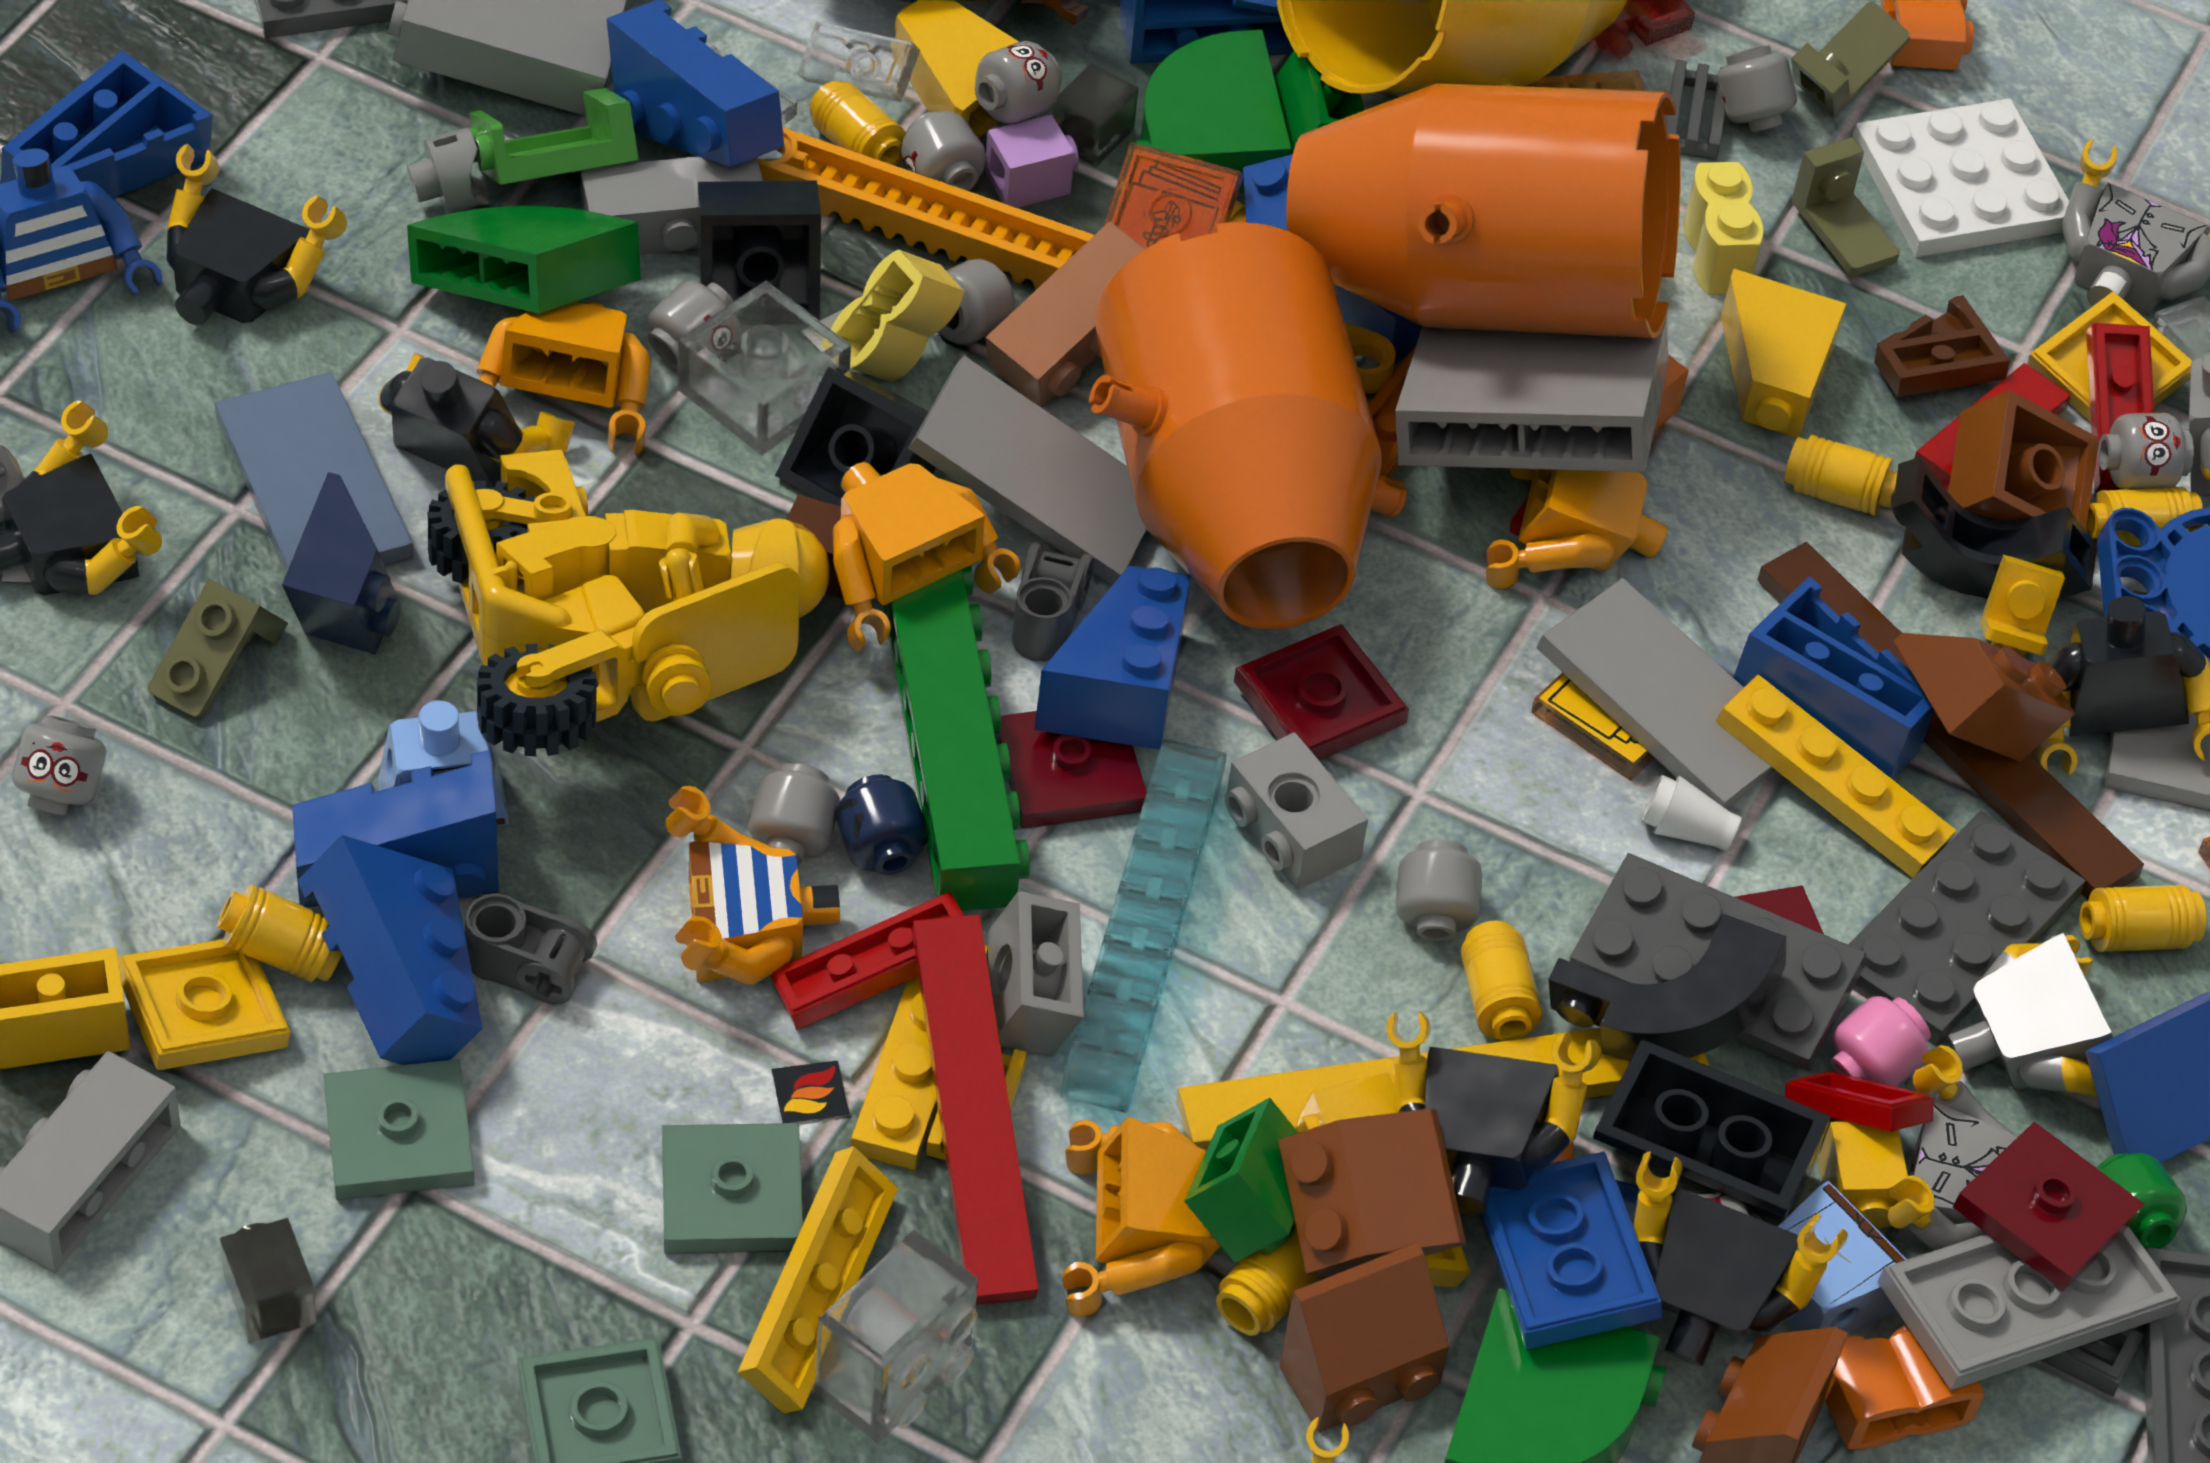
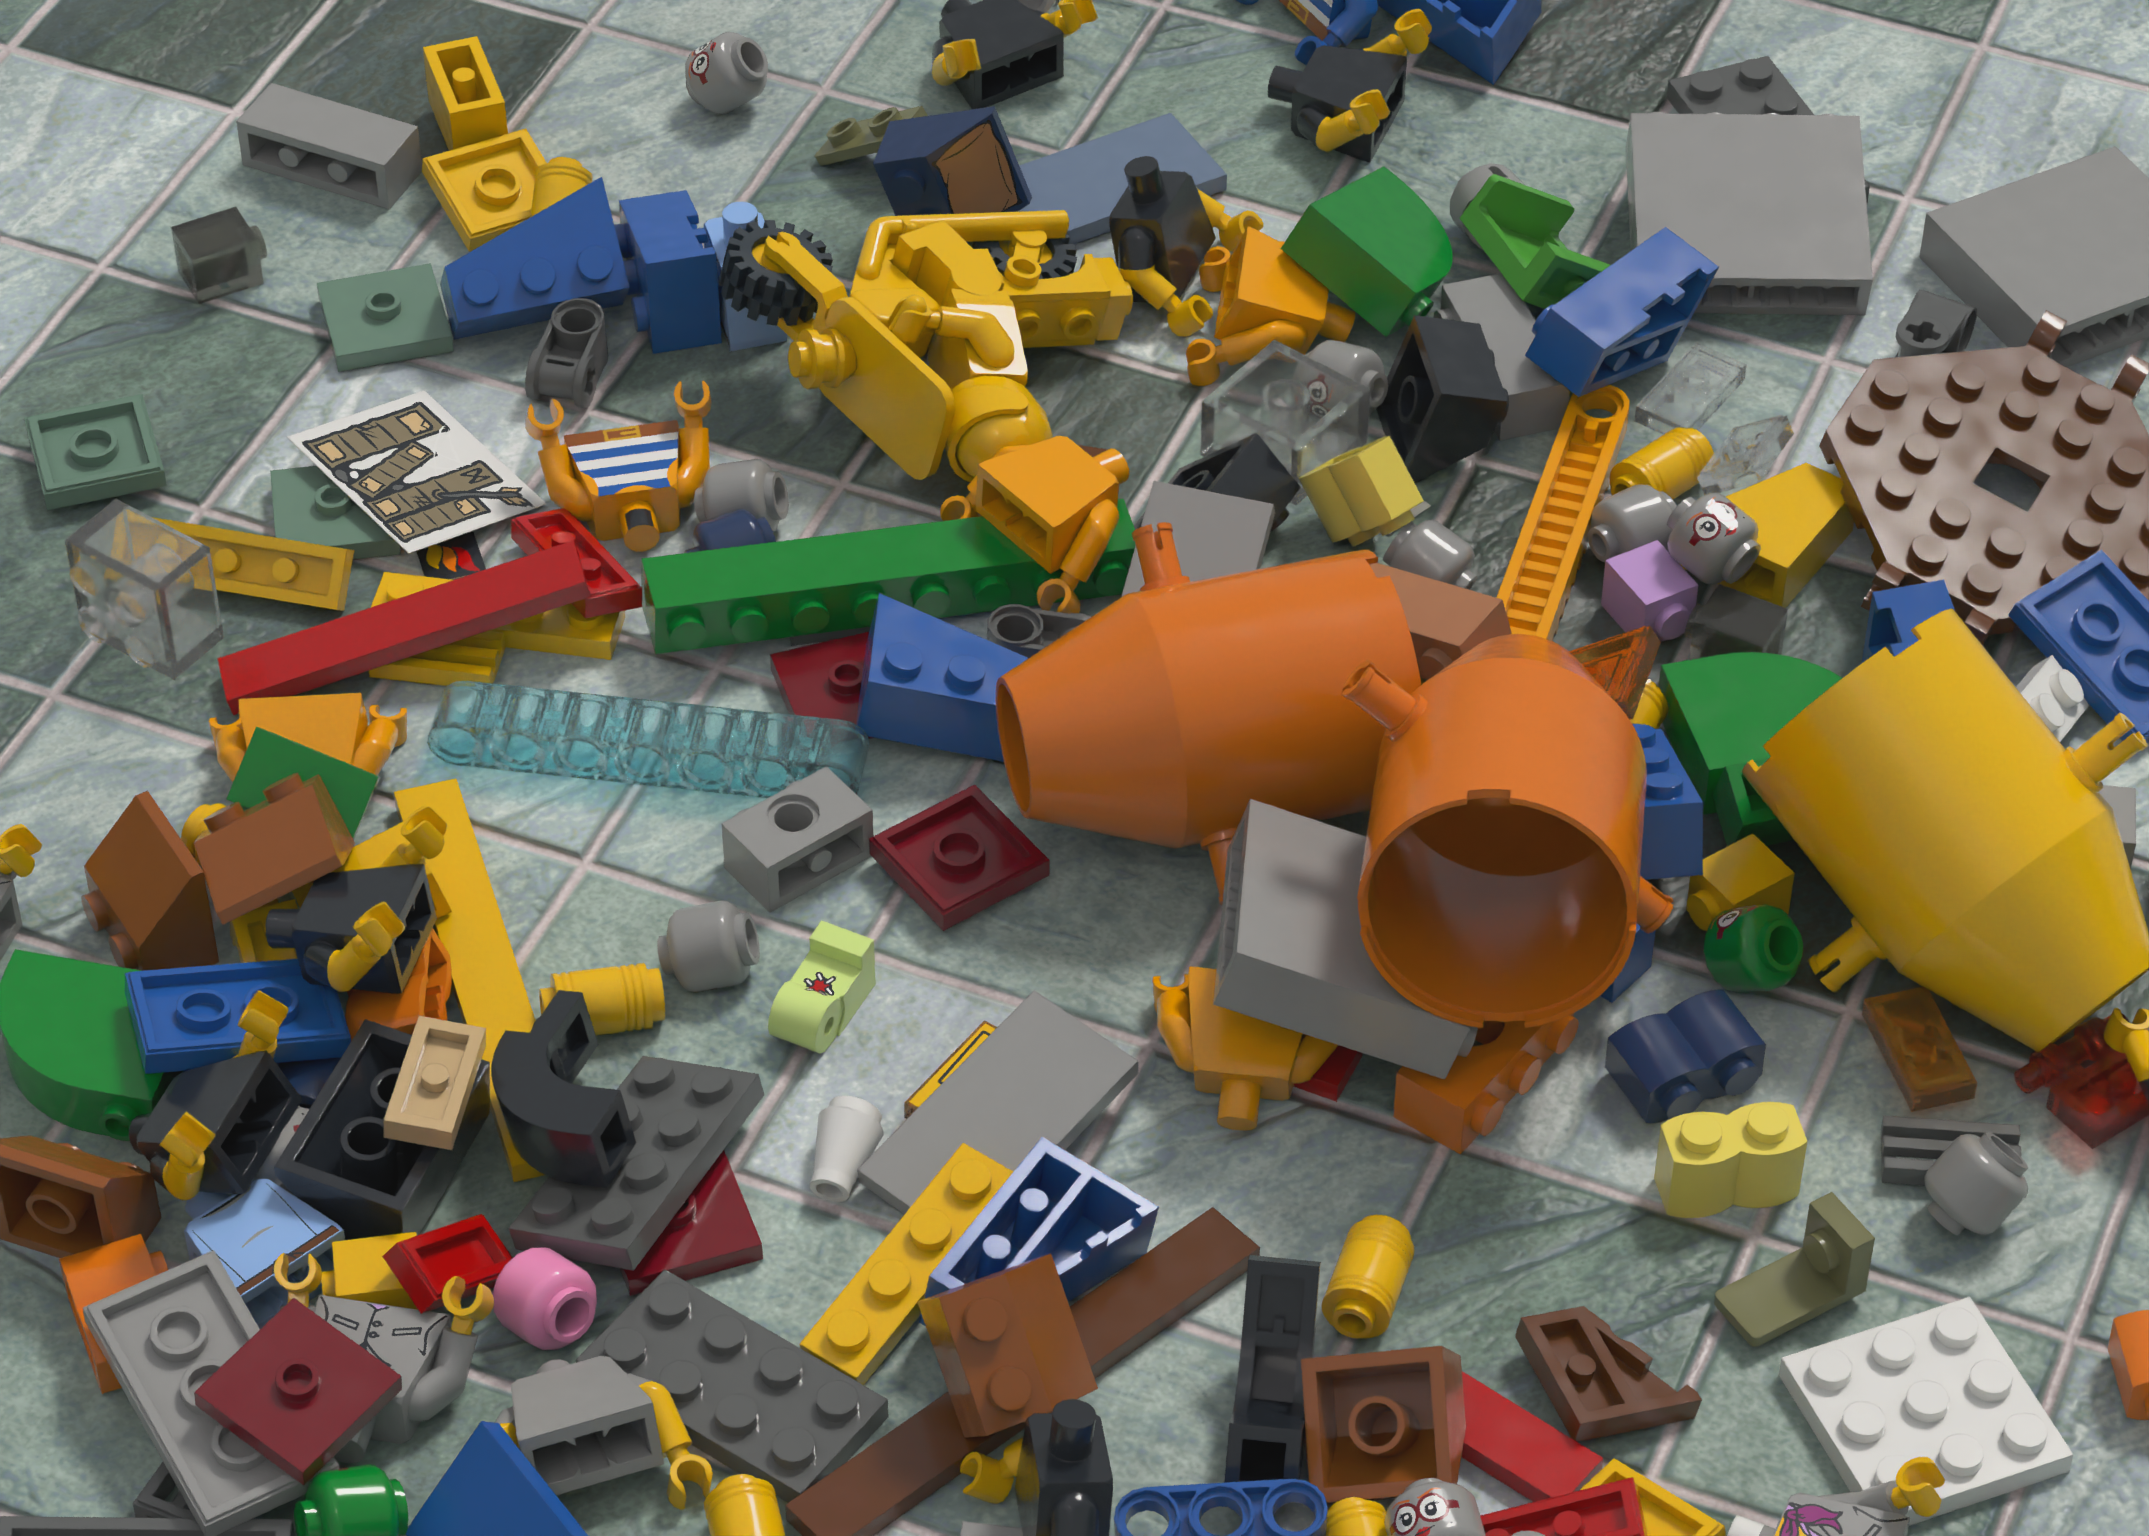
camera: 90 degrees right, 5 degrees down
light grey brick [988,891,1084,1056] -> none
yellow slope [1721,269,1847,438] -> none
olive bracket [1791,2,1910,117] -> none
yellow bracket [1980,555,2065,658] -> none
none -> sticker [287,391,546,554]
none -> tan plate [384,1016,486,1150]
none -> yellowish green leg [768,920,876,1054]

